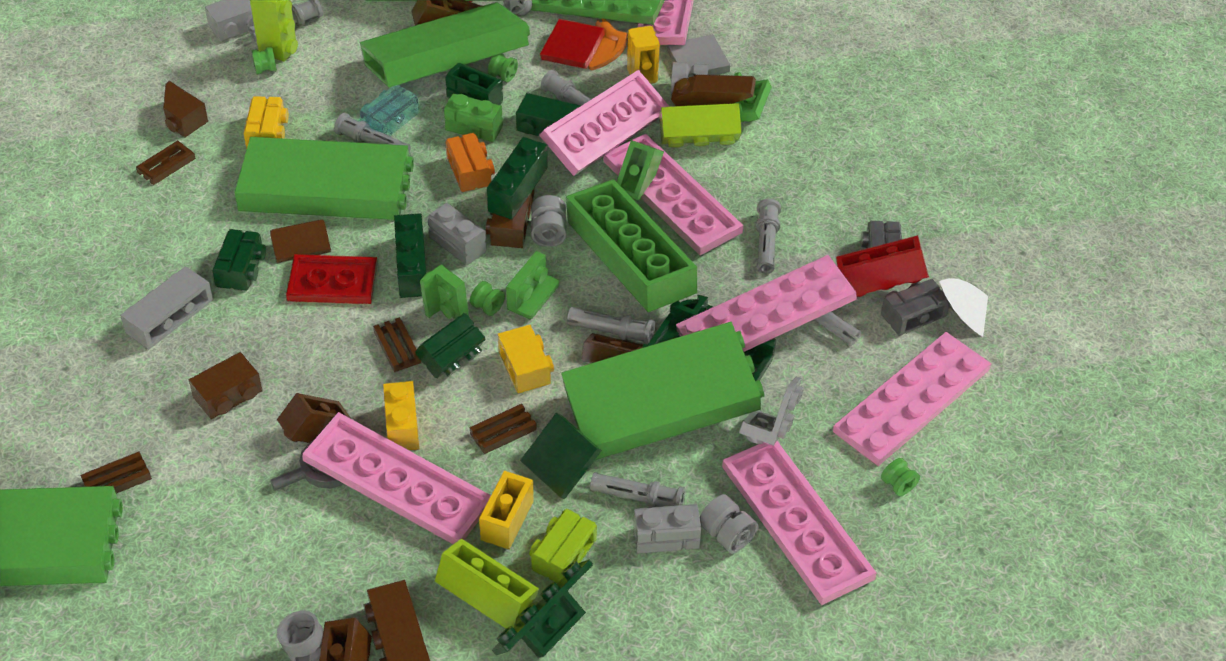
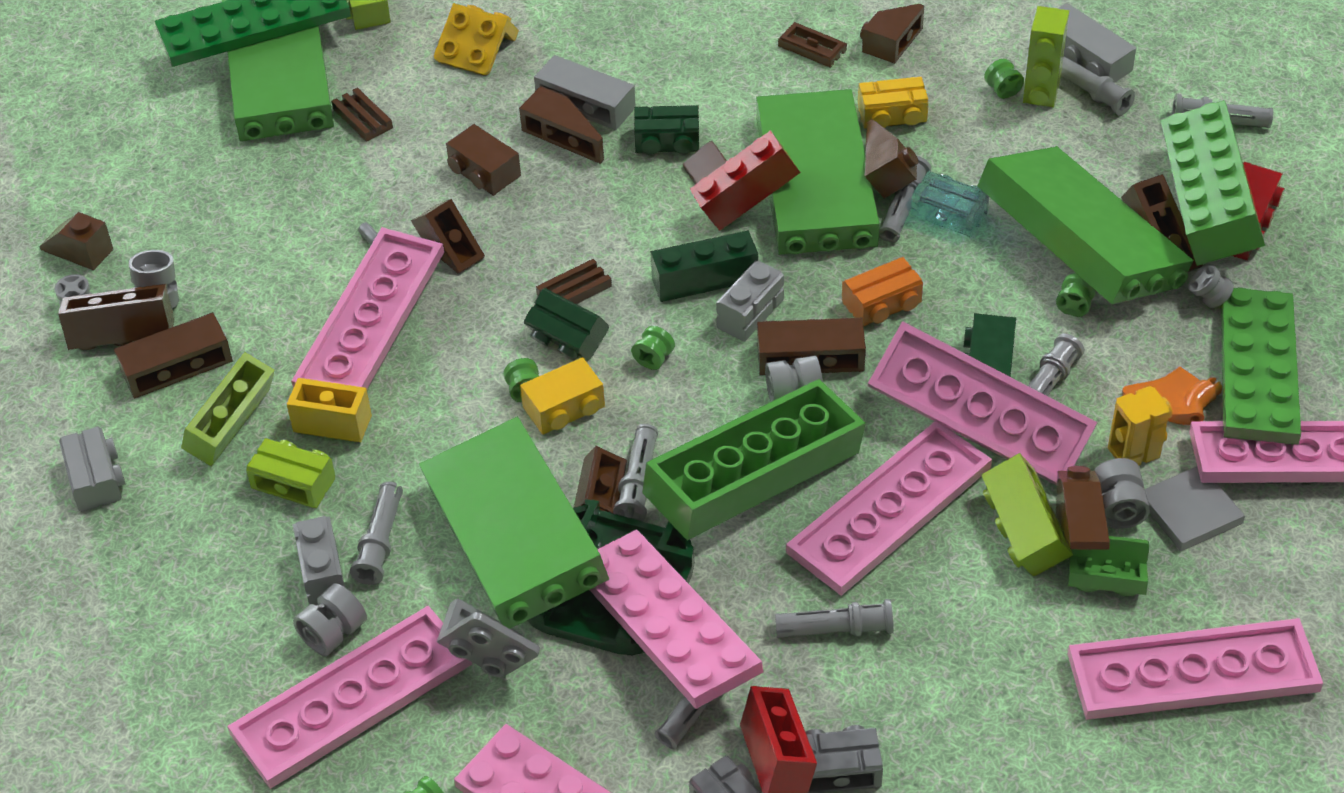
camera: 85 degrees right, 0 degrees up
red tile [286,254,378,304] -> none
yellow brick [383,381,420,451] -> none
bright green bracket [420,264,469,320] -> none
bright green brick [444,94,503,142] -> none
dark green brick [445,63,503,105] -> none
reddish brown tile [469,403,537,454] -> none
dark green brick [487,137,548,220] -> none
dark green bracket [492,559,593,658] -> none
bright green bracket [506,251,559,320] -> none
dark green tile [520,413,602,499] -> none
red tile [540,19,605,69] -> none
bright green slope [616,140,664,200] -> none
none -> yellow bracket [434,3,519,75]
none -> bright green wheel [503,358,539,402]
none -> reddish brown slope [519,86,604,164]
none -> red brick [690,130,801,231]
none -> reddish brown slope [865,119,919,199]
none -> bright pink plate [1067,618,1323,720]

